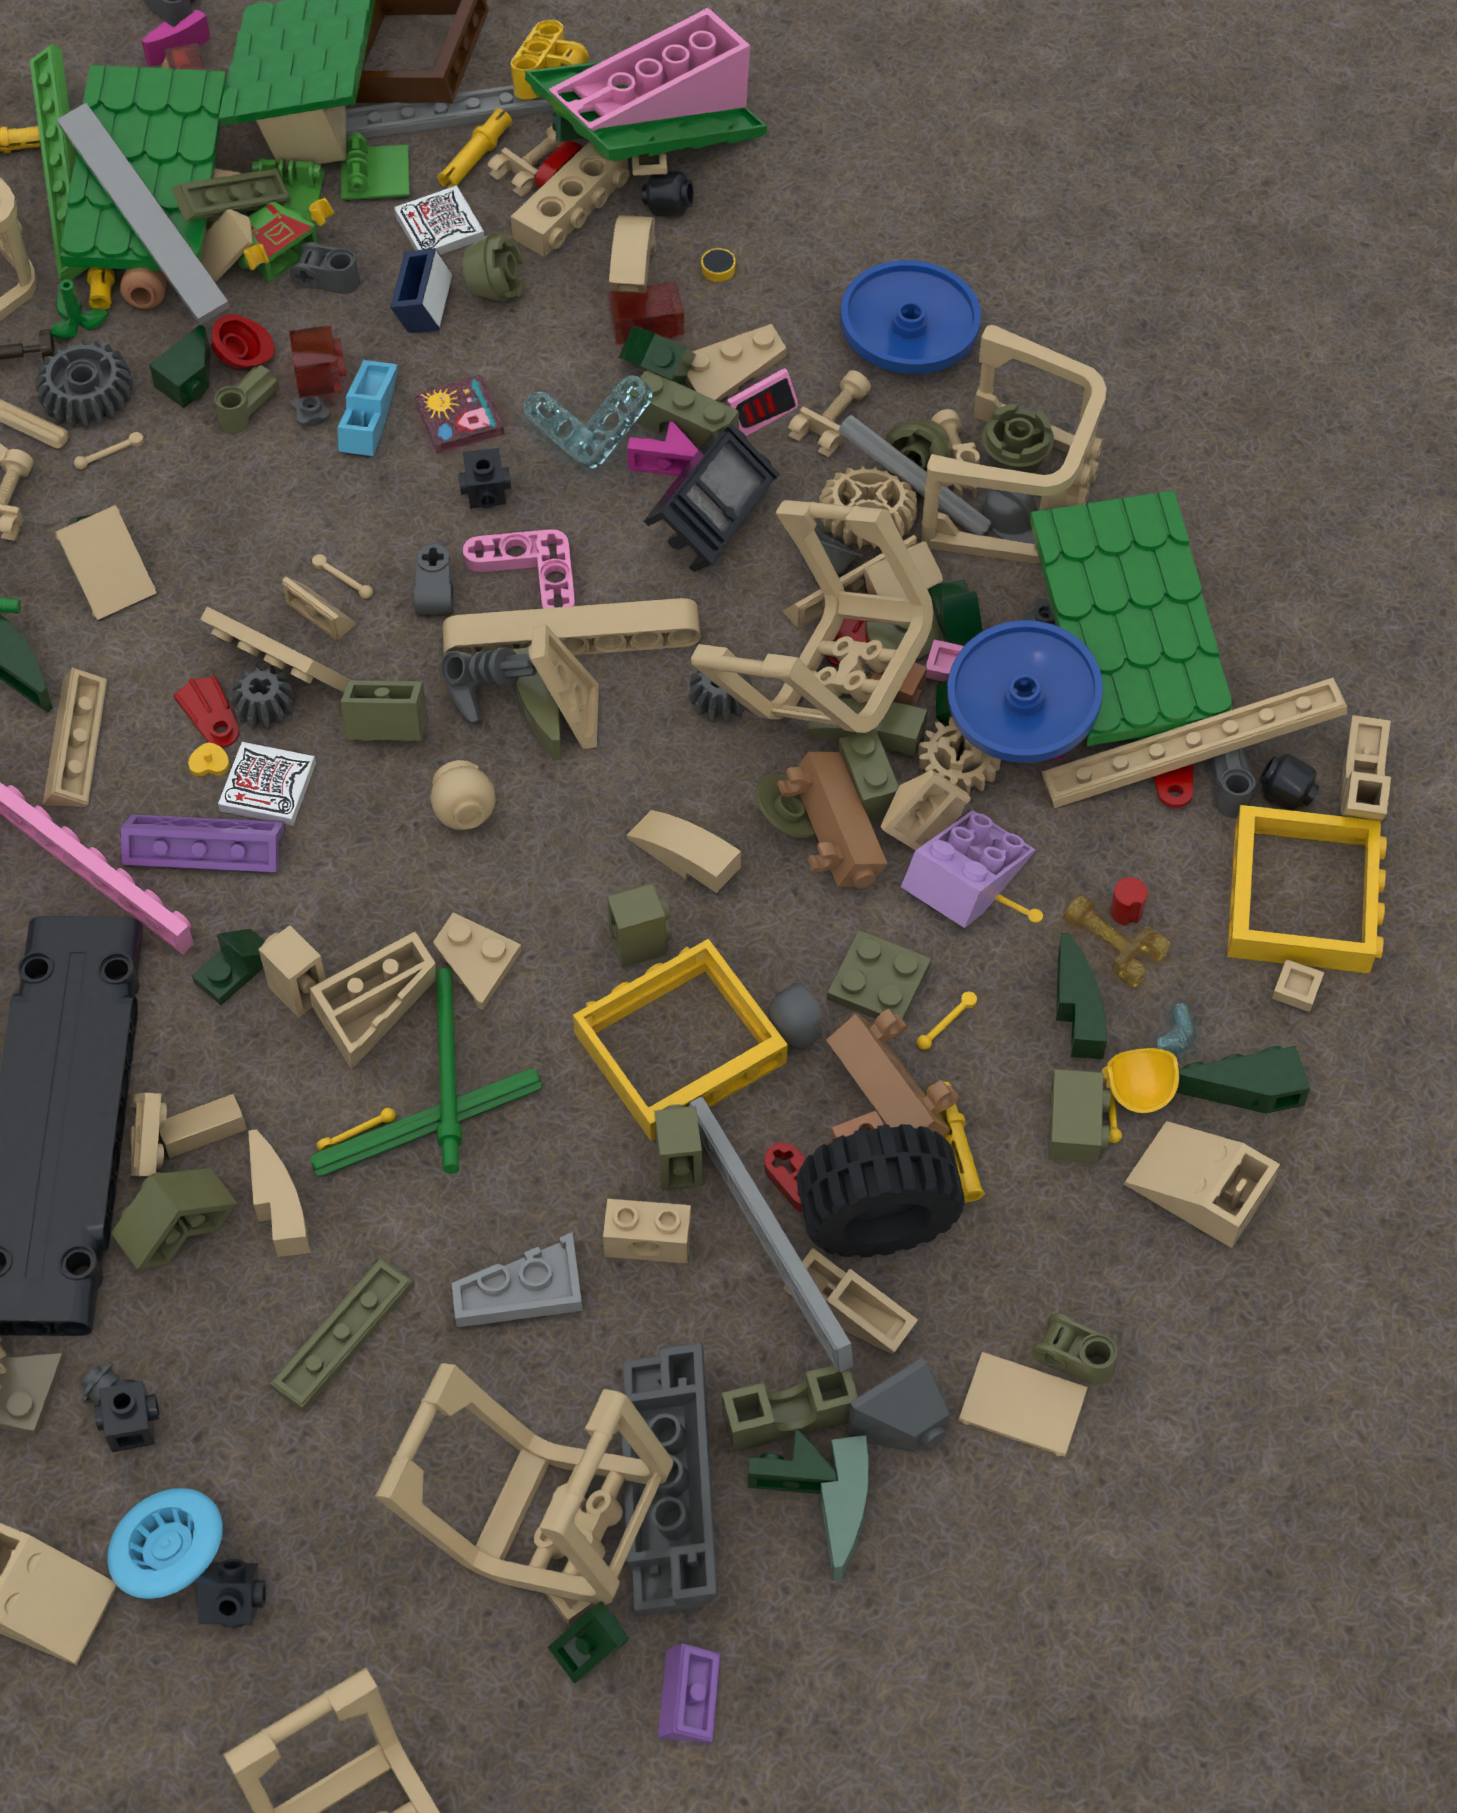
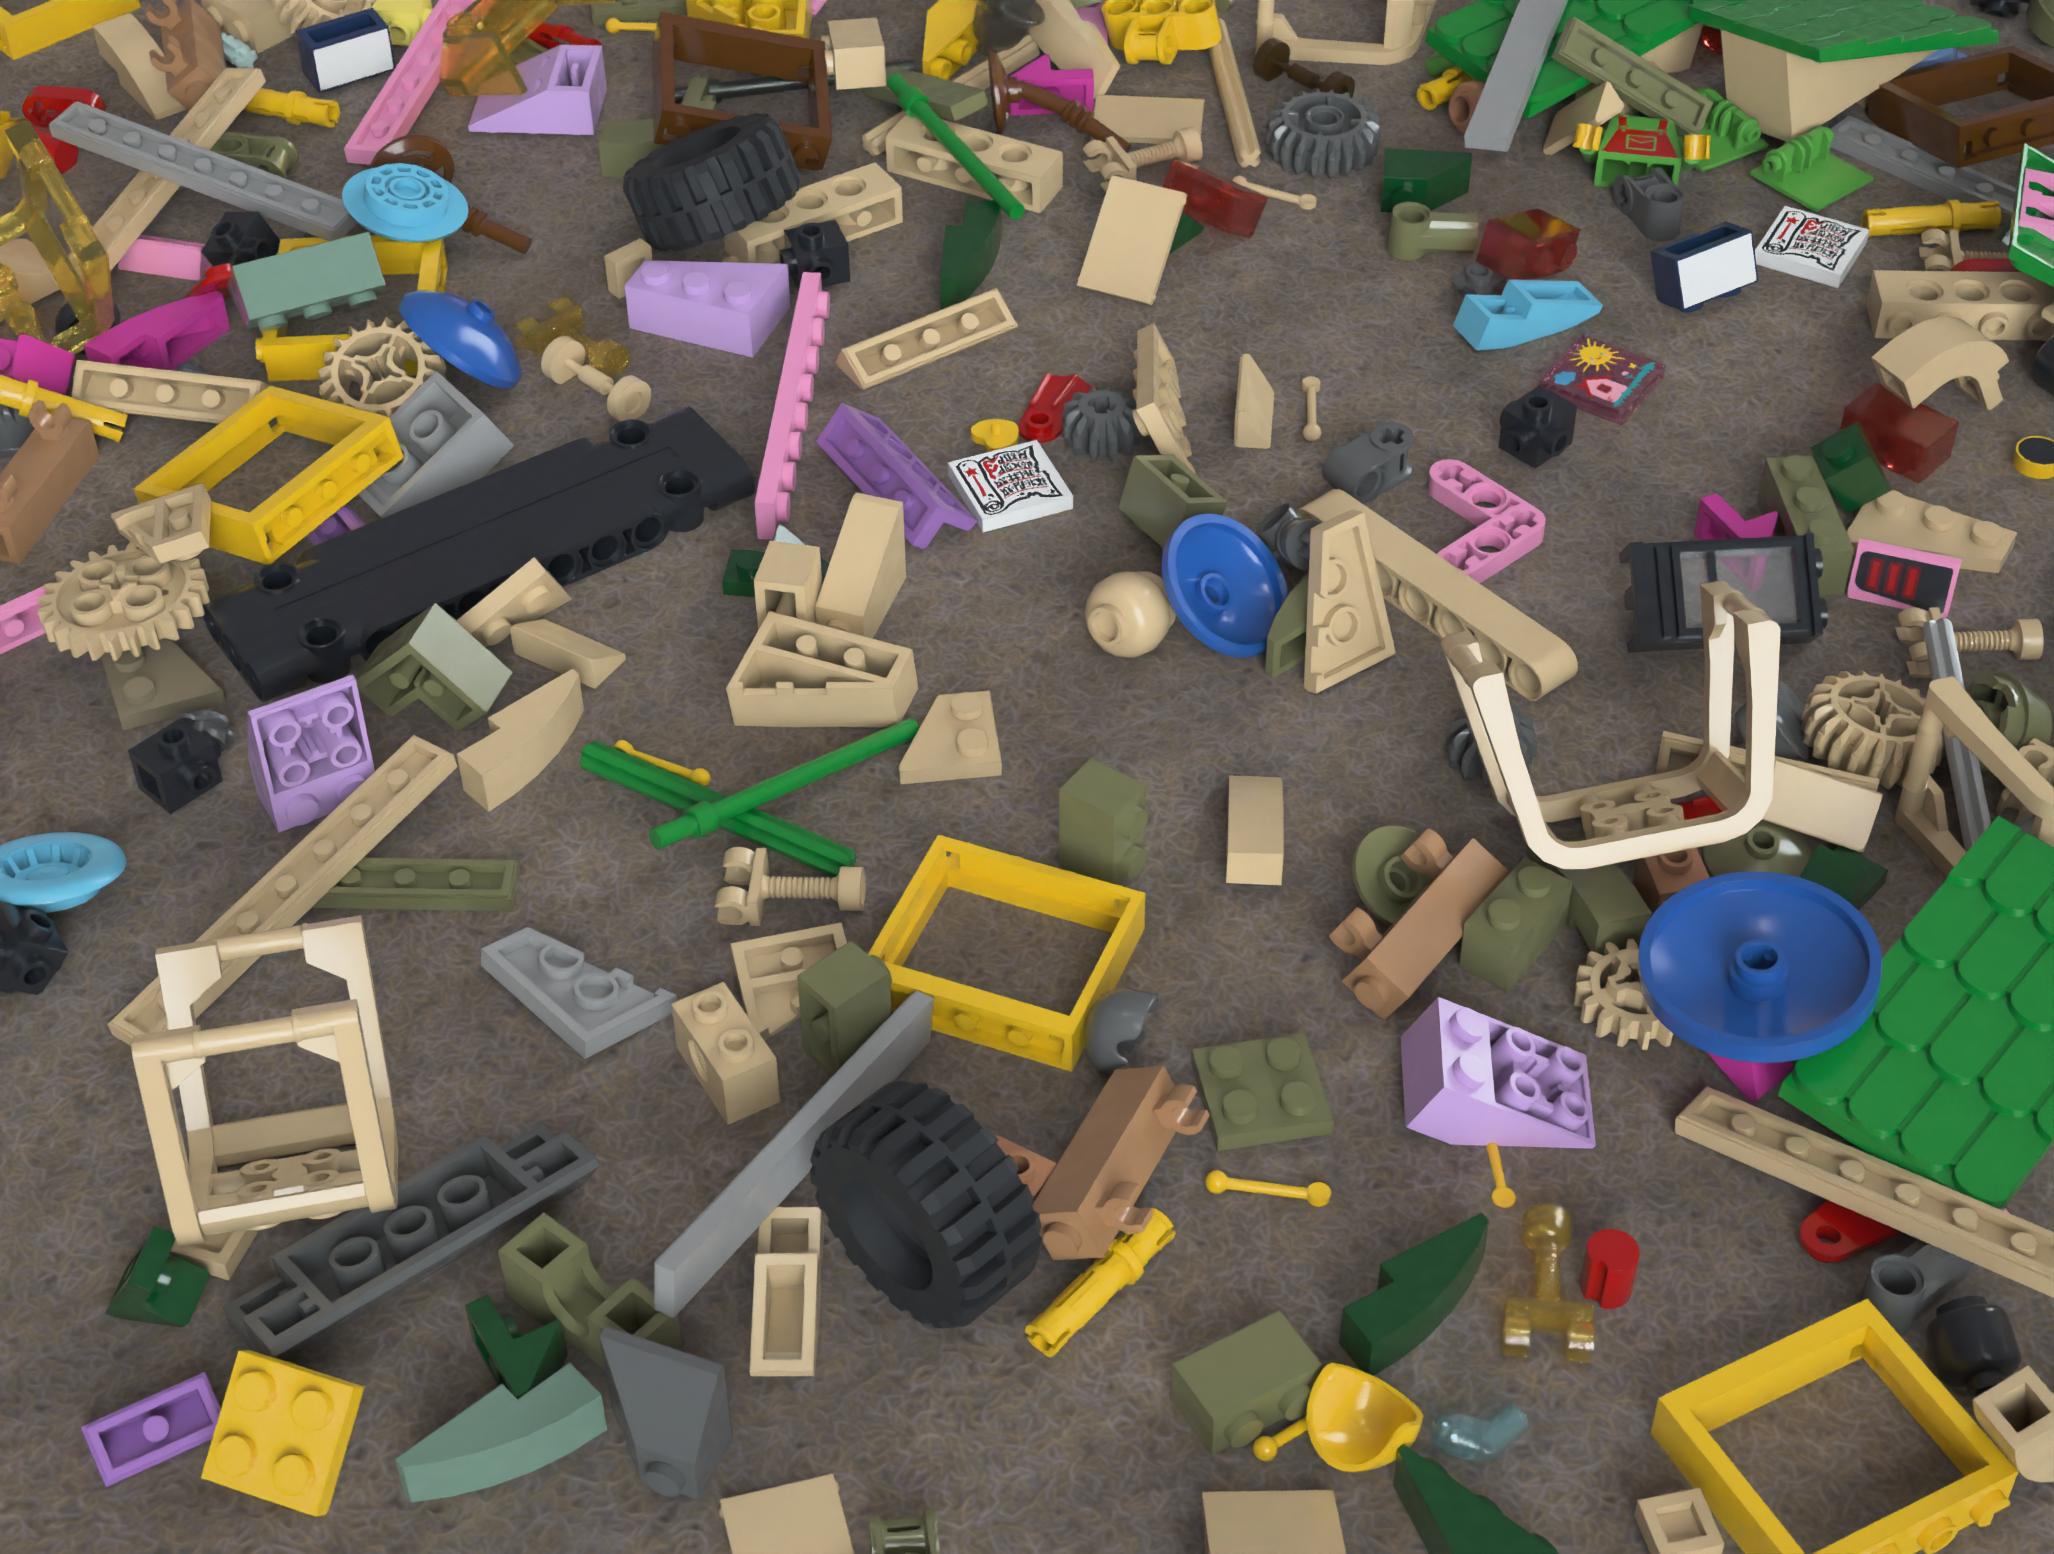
camera: 55 degrees right, 15 degrees down
green plant [51,280,108,339] -> none
red piece [211,314,274,370] -> none
olive cone [463,232,524,302] -> none
clear light blue beam [524,376,652,468] -> none
tan slope [881,770,971,850] -> none
none -> tan tile [108,735,457,1046]
none -> yellow plate [201,1350,365,1517]
none -> lavender slope [247,675,375,833]
none -> tan bar [714,847,866,926]
none -> tan wing [730,923,847,1041]
none -> tan slope [815,492,906,639]
none -> clear red brick [1162,159,1268,238]
none -> blue dish [1162,513,1288,658]

